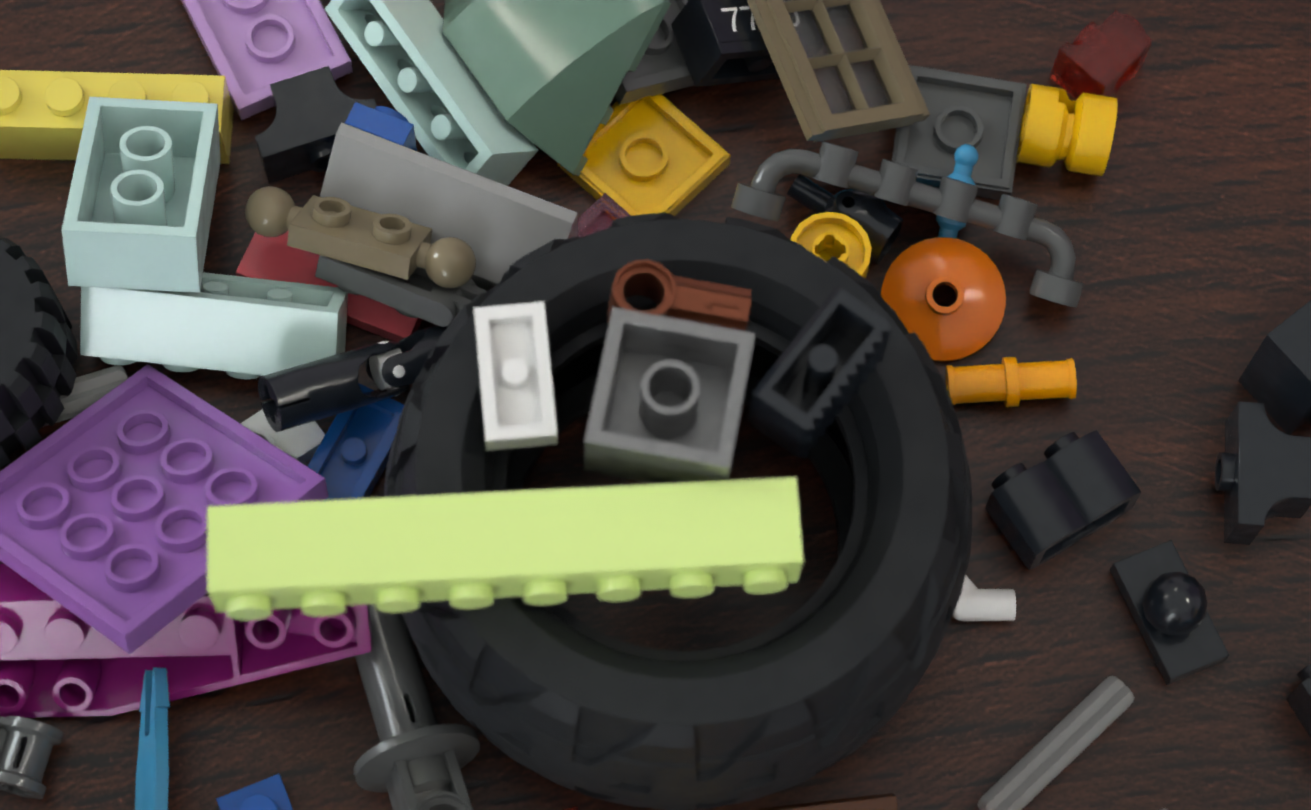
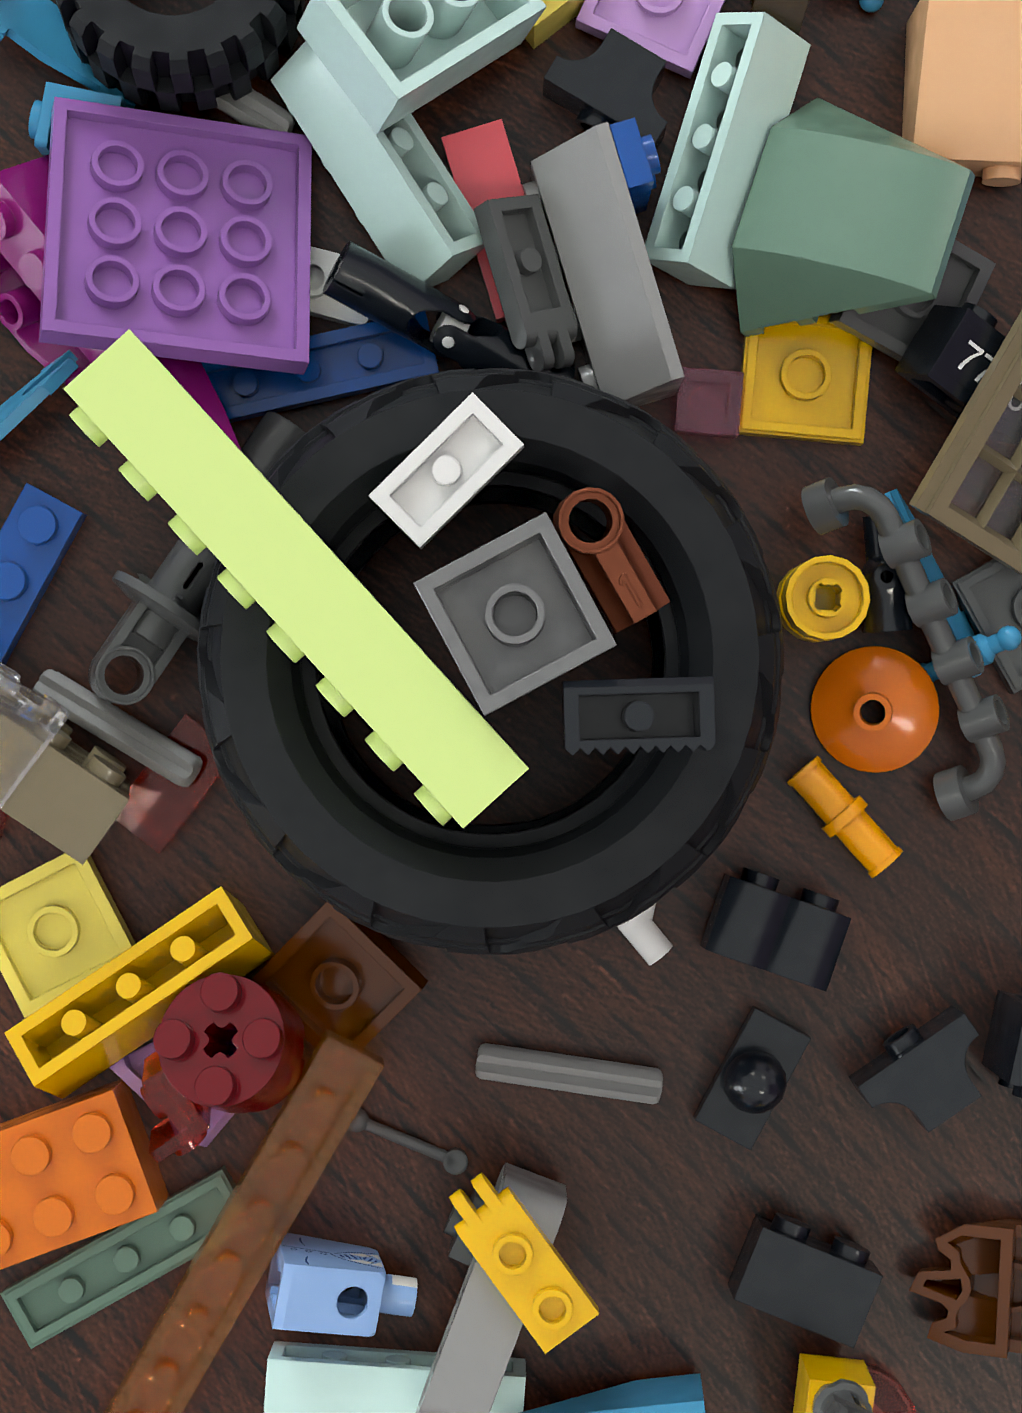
camera: 50 degrees right, 20 degrees up
dark tan plate [245,186,476,288] -> none

